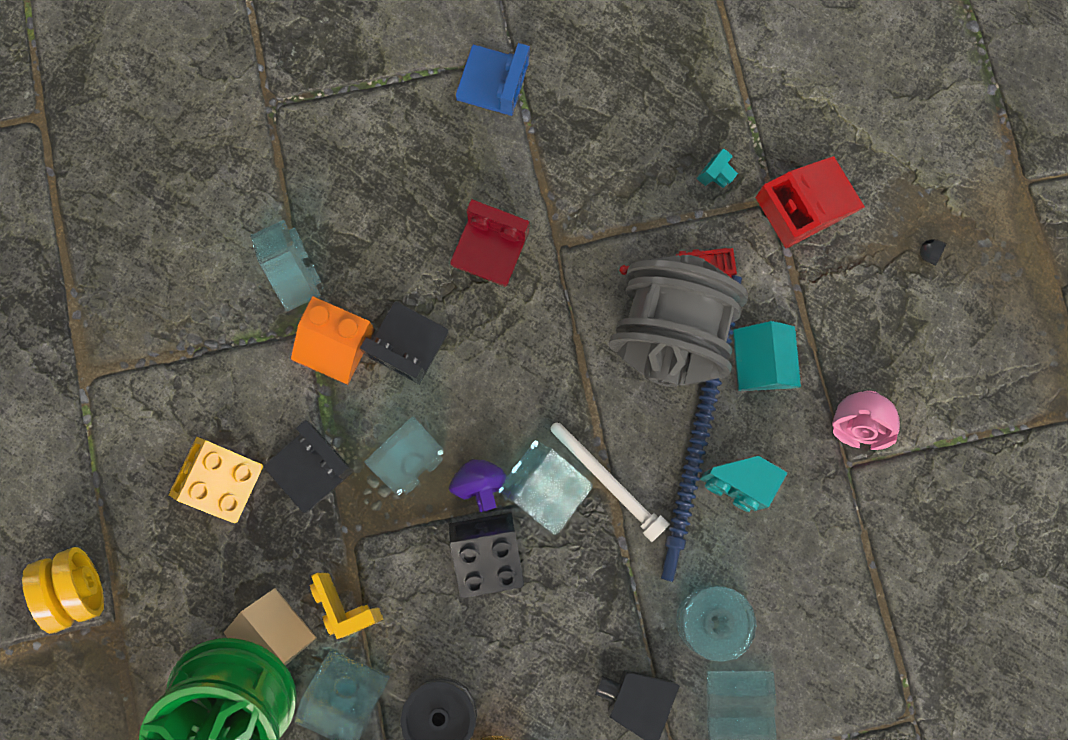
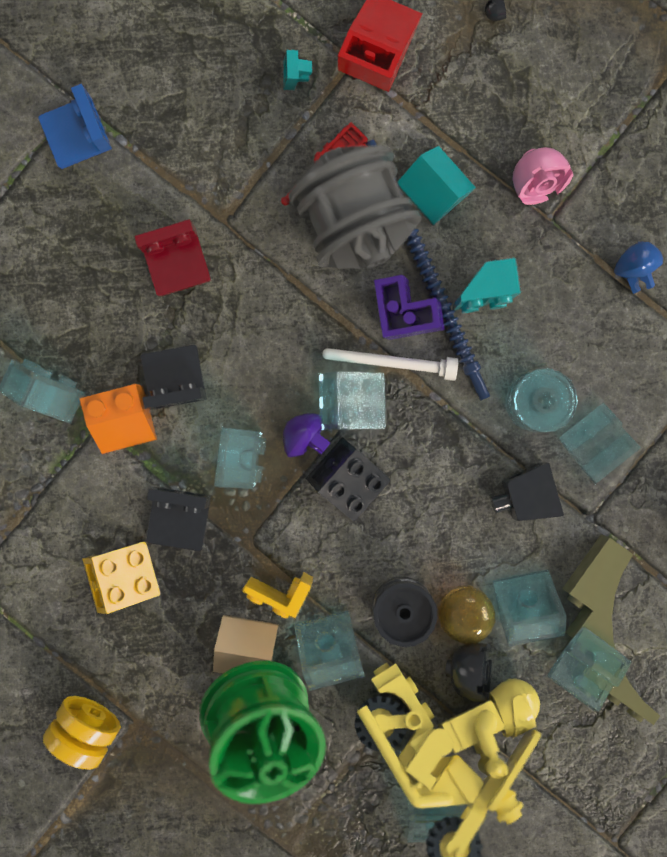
camera: 30 degrees left, 10 degrees up
none -> dark purple brick [374,275,445,340]
none -> blue piece [614,242,663,294]

